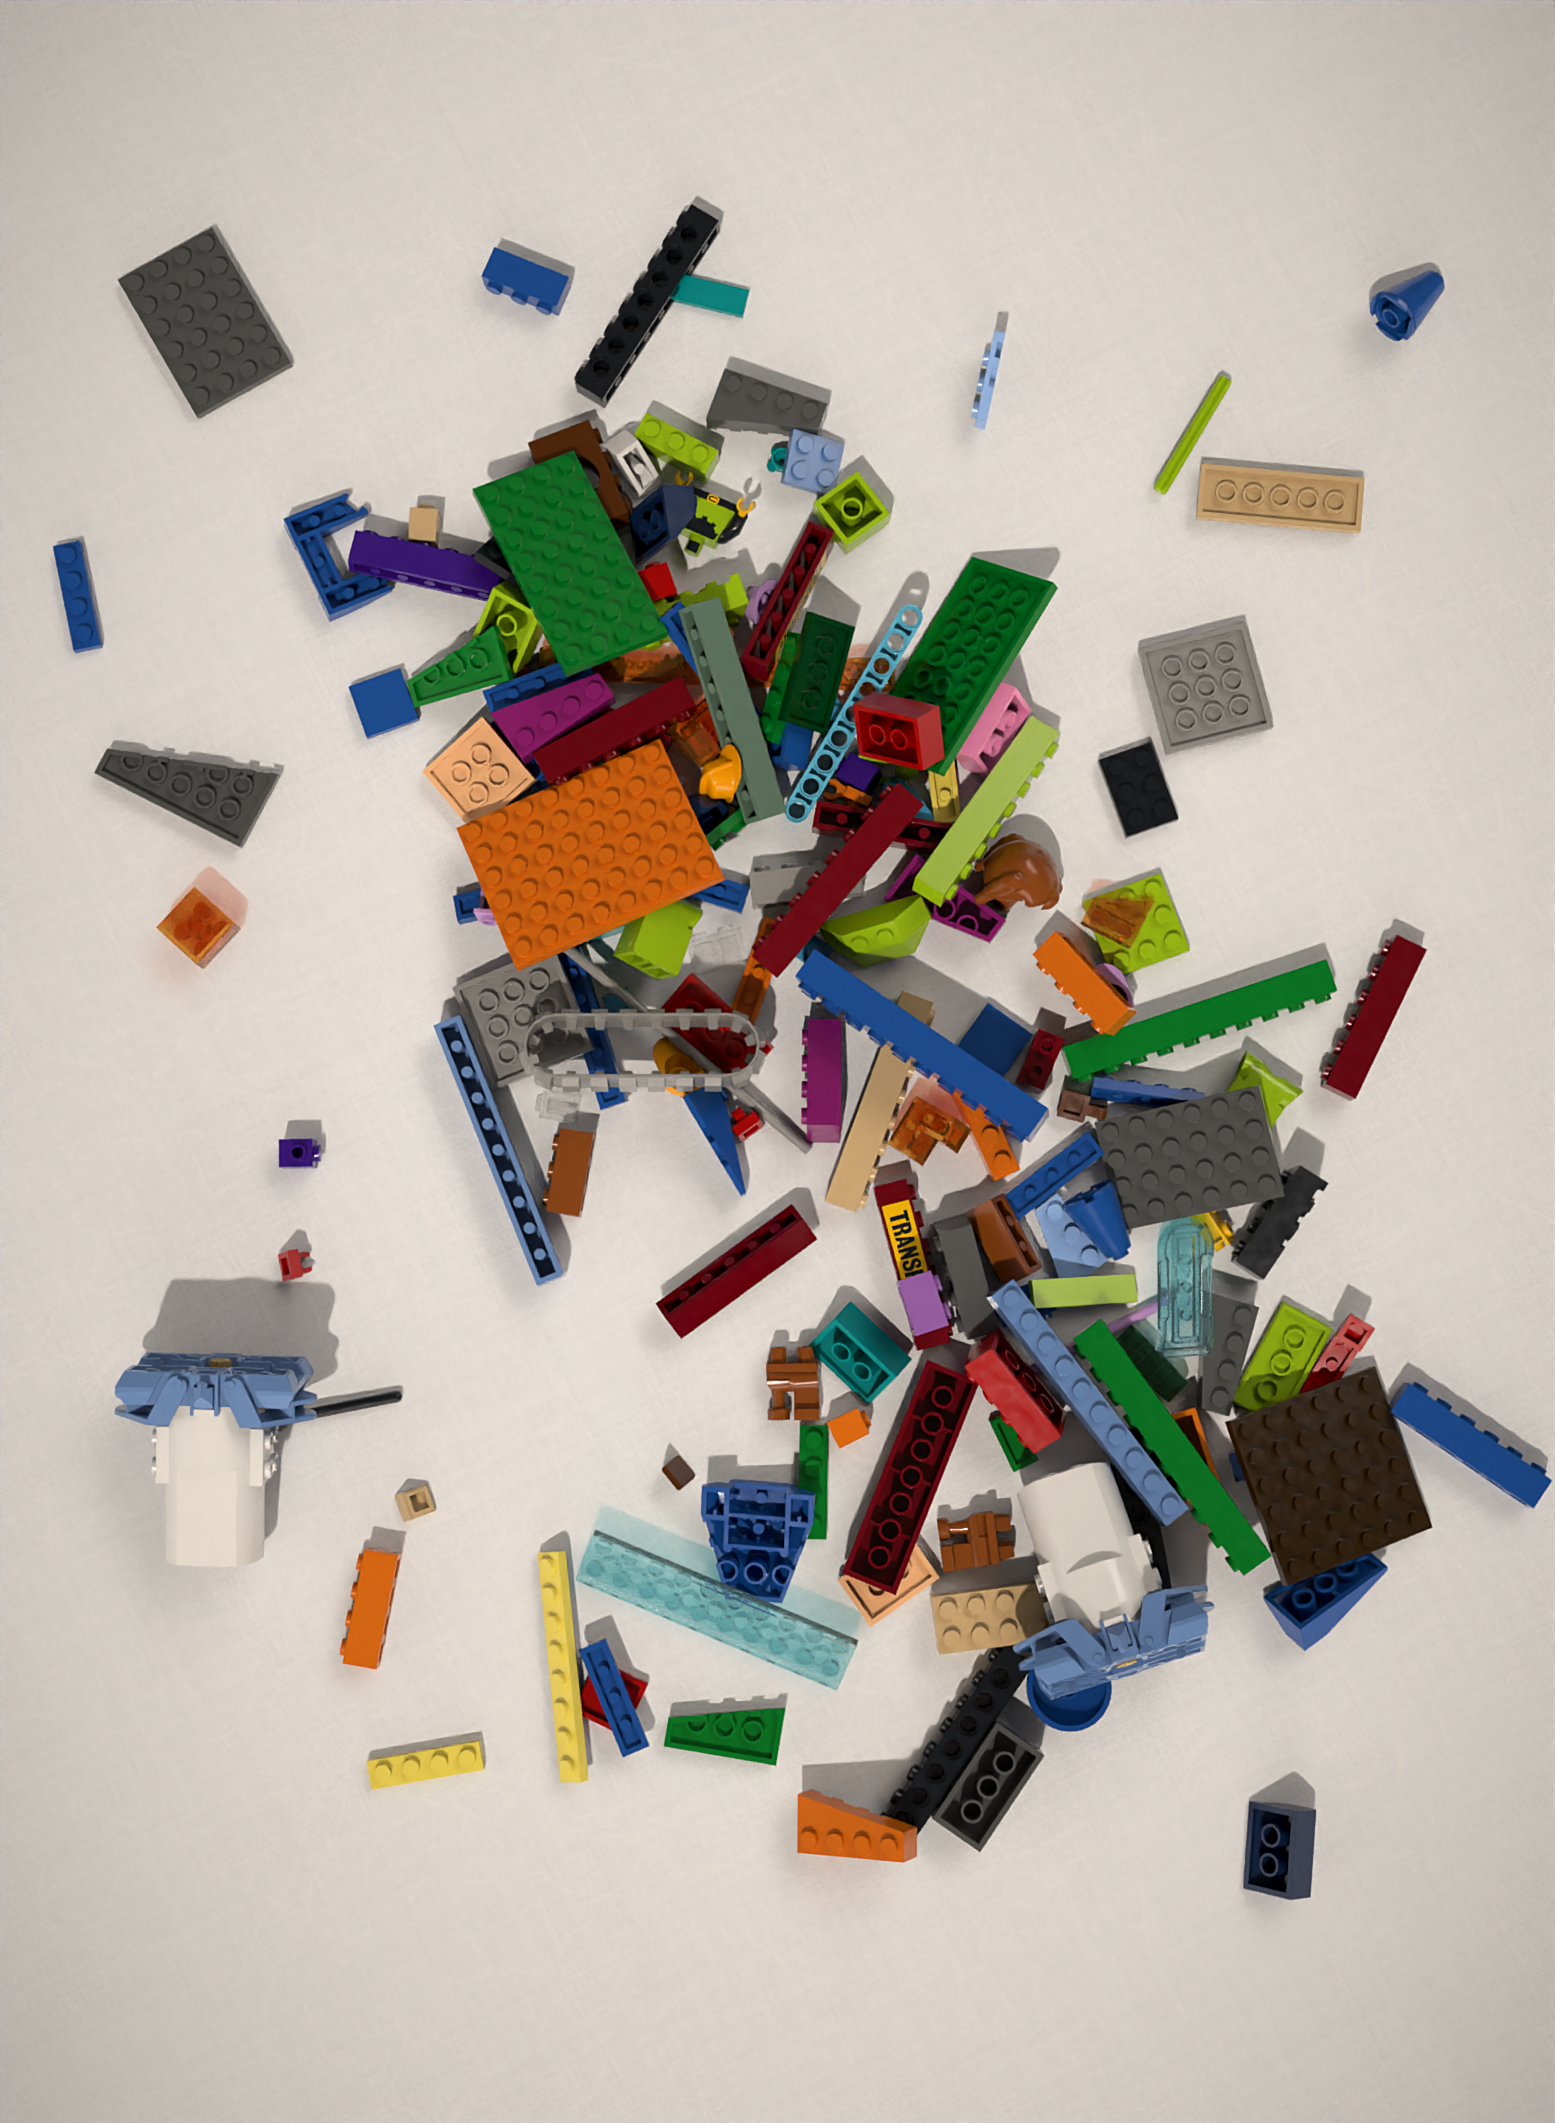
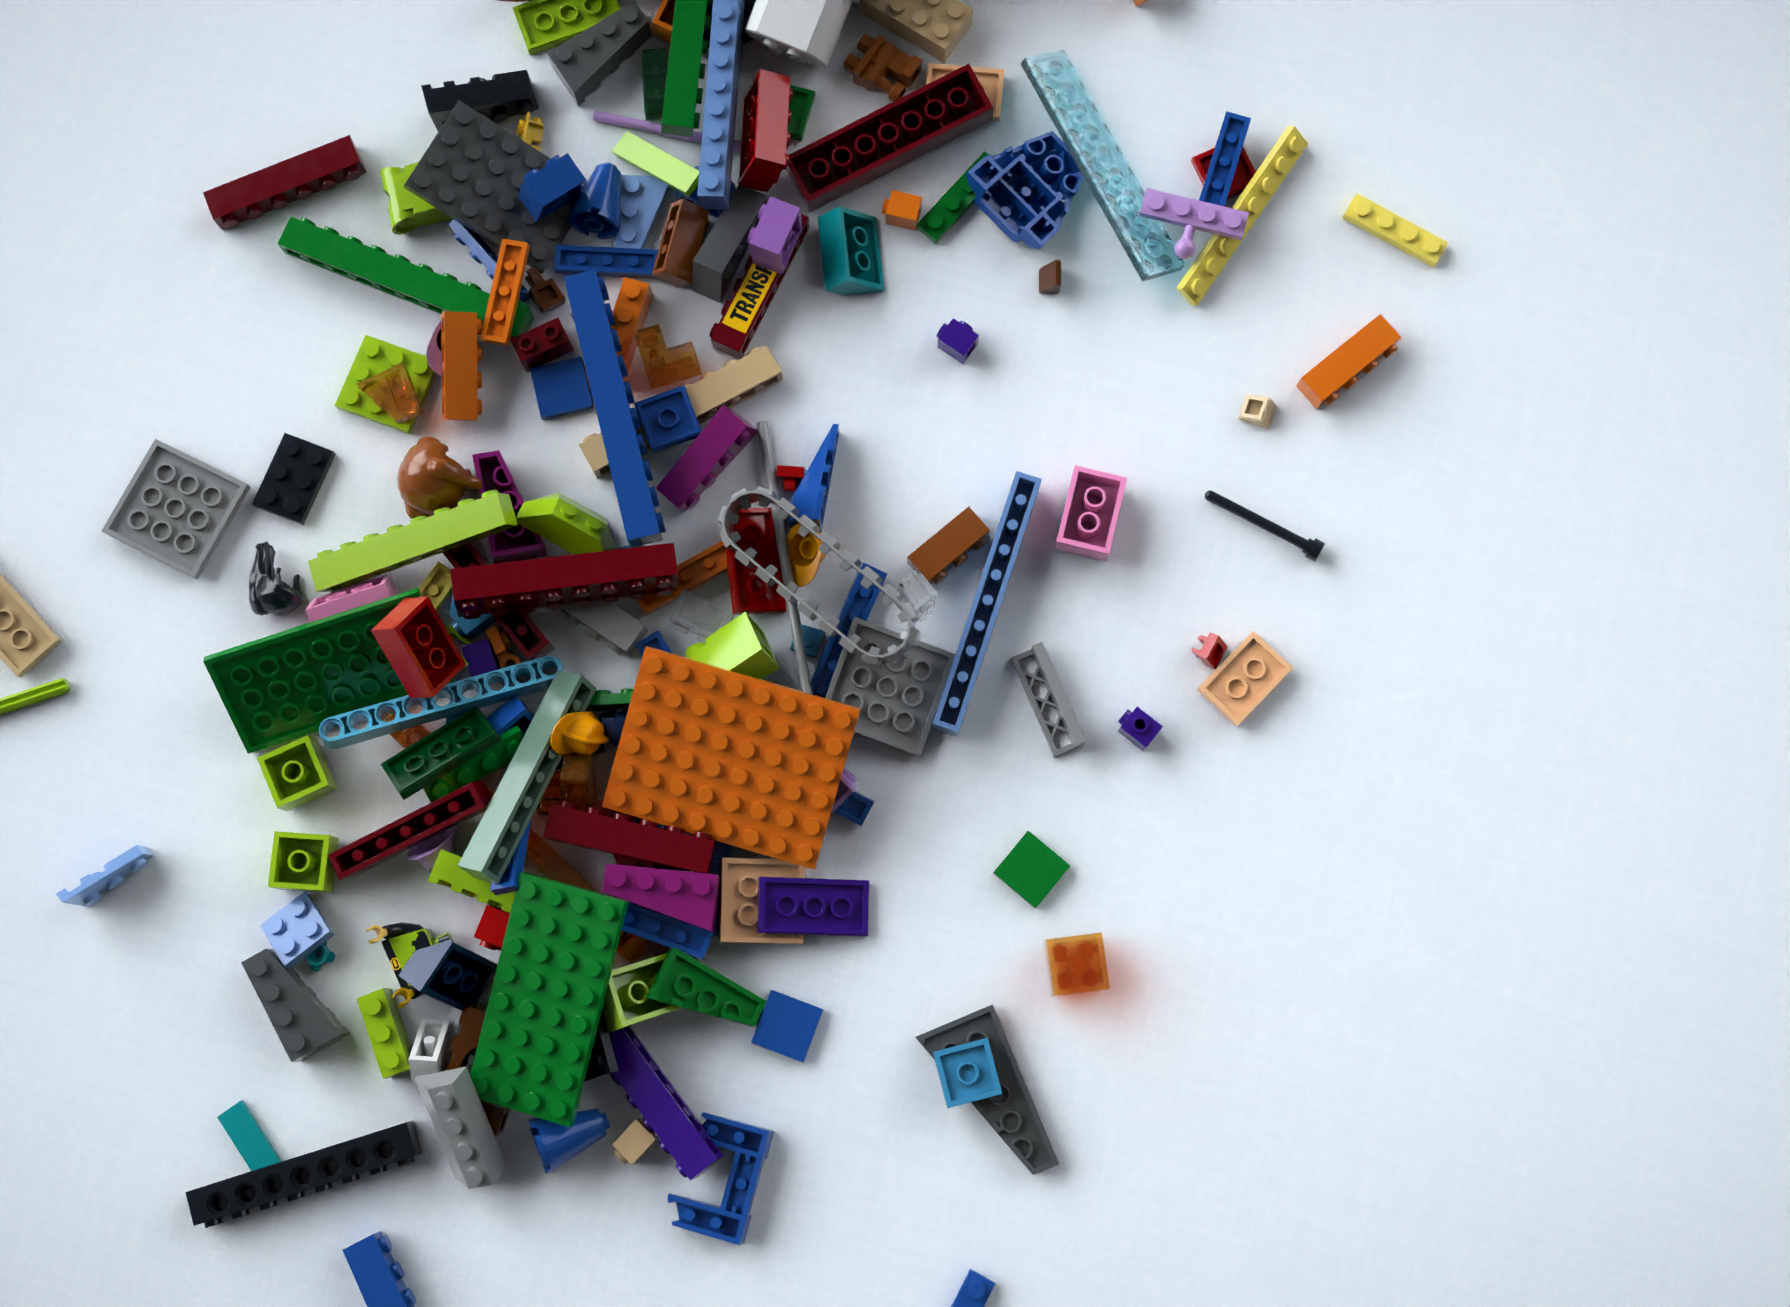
camera: 140 degrees left, 5 degrees down
piece [115,1352,317,1568] -> none
dark red brick [656,1204,817,1339] -> none
green wing [664,1707,785,1766] -> none
dark orange hips [766,1346,820,1420] -> none
clear light blue piece [1155,1217,1215,1358] -> none
none -> black piece [249,541,305,615]
none -> lime brick [257,735,338,811]
none -> light grey slope [415,1067,507,1189]
none -> orange plate [480,239,530,346]
none -> blue brick [518,153,586,223]
none -> blue cone [528,1108,610,1174]
none -> blue tile [634,385,701,454]
none -> dark purple tile [757,877,869,937]
none -> dark azure plate [933,1038,1002,1108]
none -> dark purple brick [936,318,979,364]
none -> green tile [993,831,1070,909]
none -> light grey fence [1011,642,1086,757]
none -> bright pink brick [1054,465,1127,562]
none -> lavender plate [1139,188,1249,259]
none -> light nougat plate [1197,631,1293,727]

